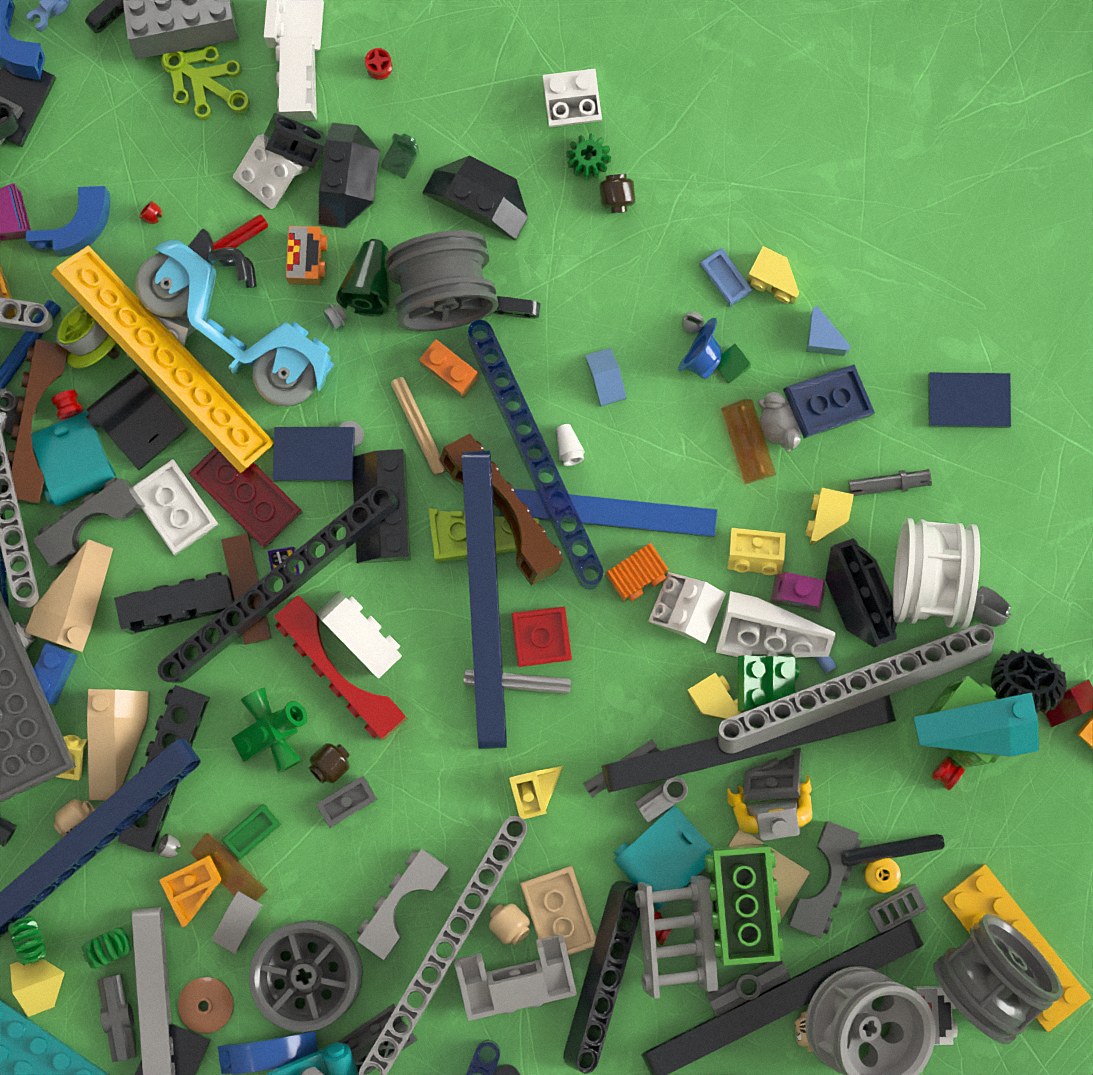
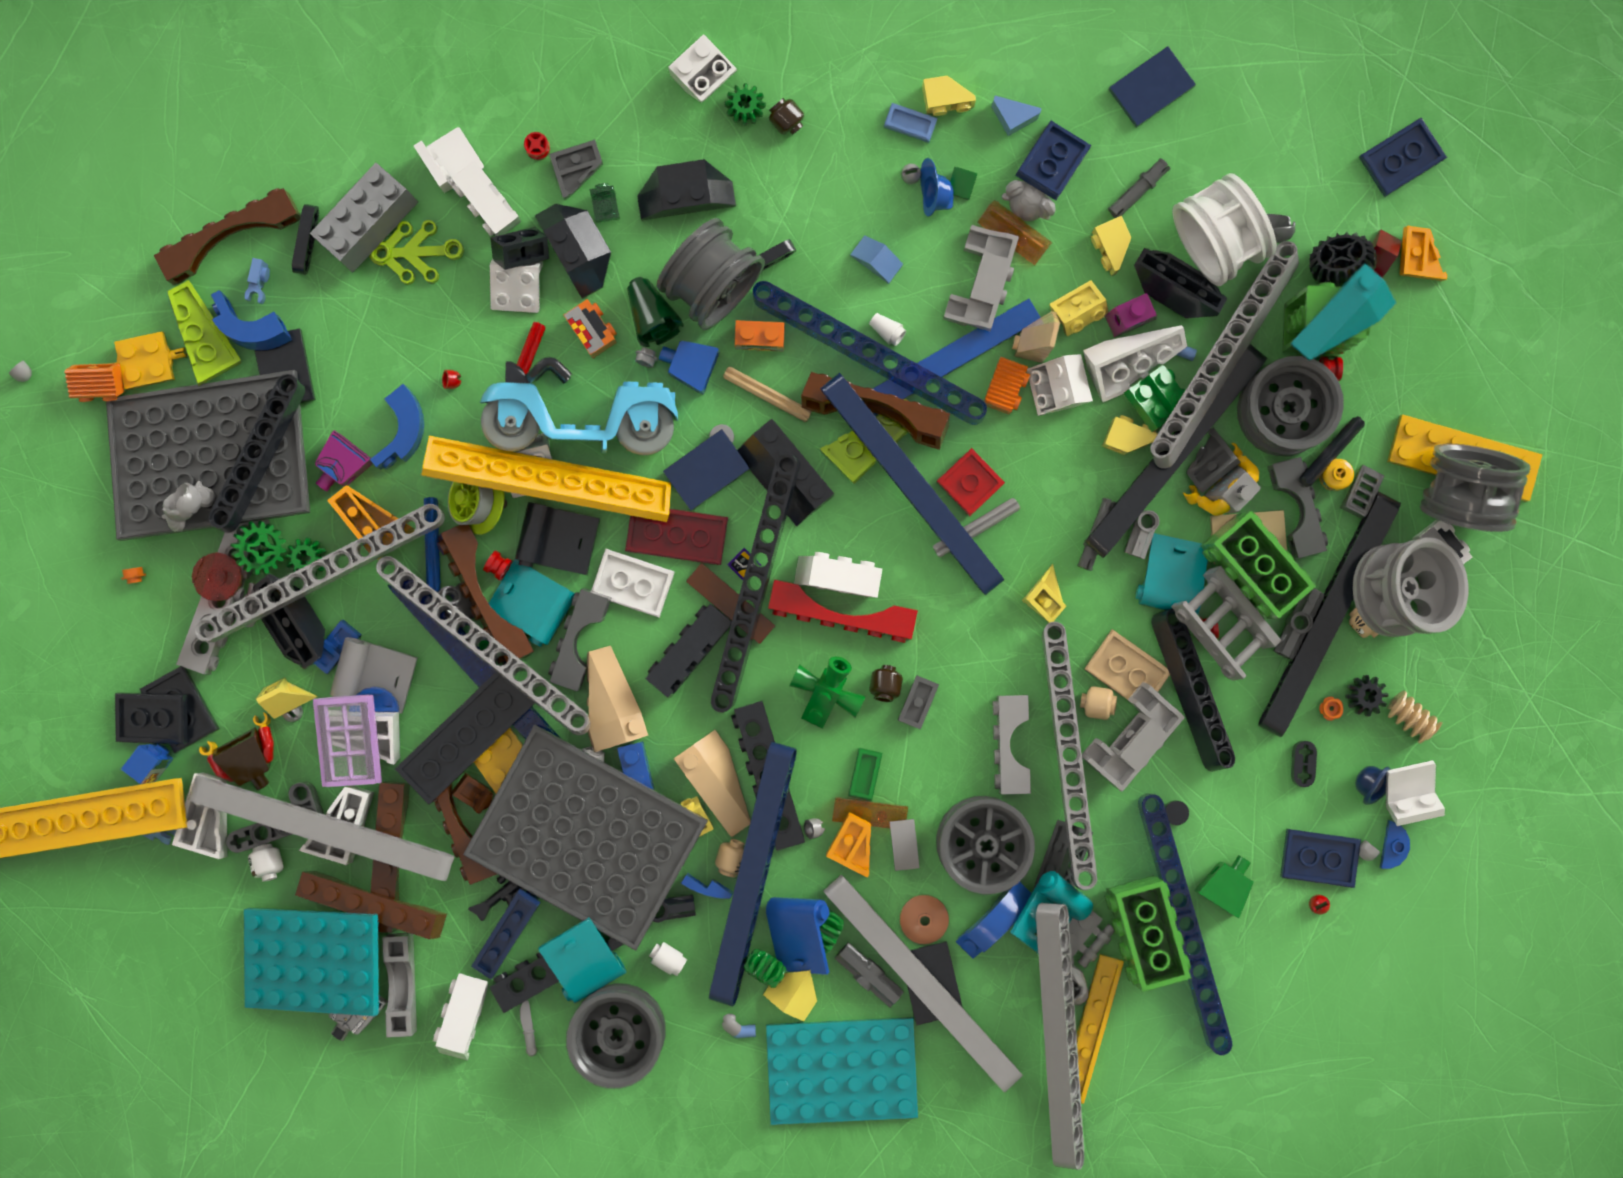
camera: 45 degrees left, 5 degrees up
none -> dark grey wing [549,140,603,200]
none -> blue torso [659,341,720,395]
none -> blue slope [681,873,733,899]
none -> blue door [766,897,830,975]
none -> light grey bracket [943,225,1019,331]
none -> tan wedge [1012,311,1060,363]
none -> dark grey wheel [1237,356,1344,456]

